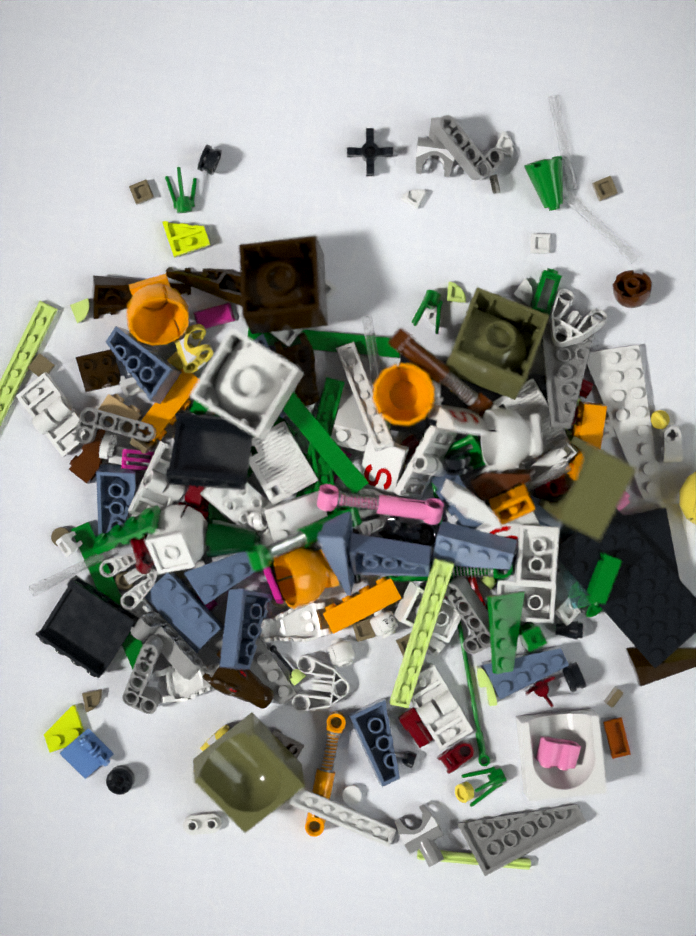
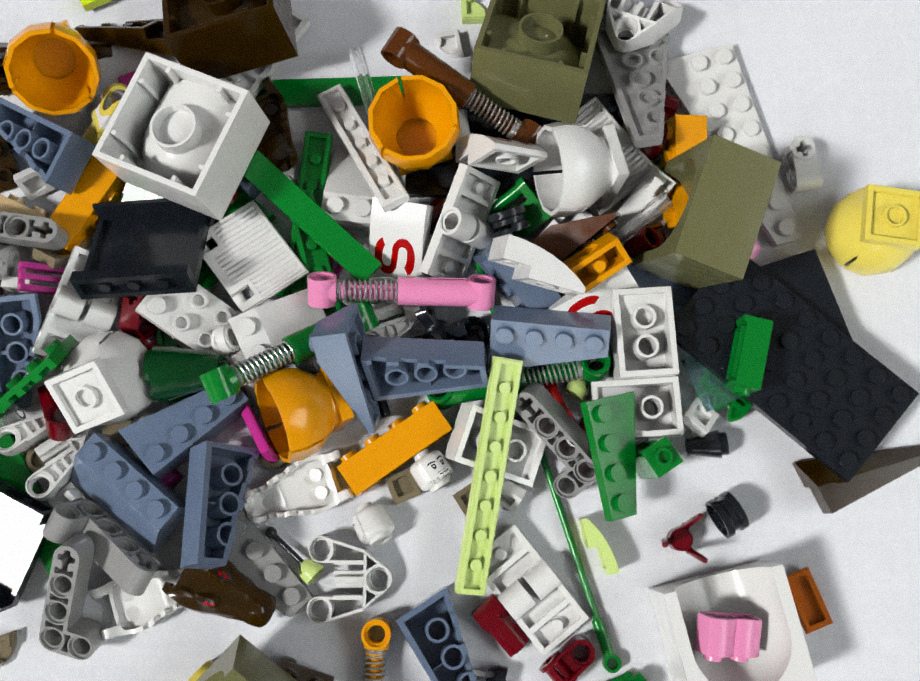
camera: 10 degrees left, 10 degrees down
green plant [412,290,443,334] -> none
sand blue wedge [481,646,569,699] -> none
dark tan tile [604,687,623,708] -> none
light yellow tile [650,410,670,429] -> none

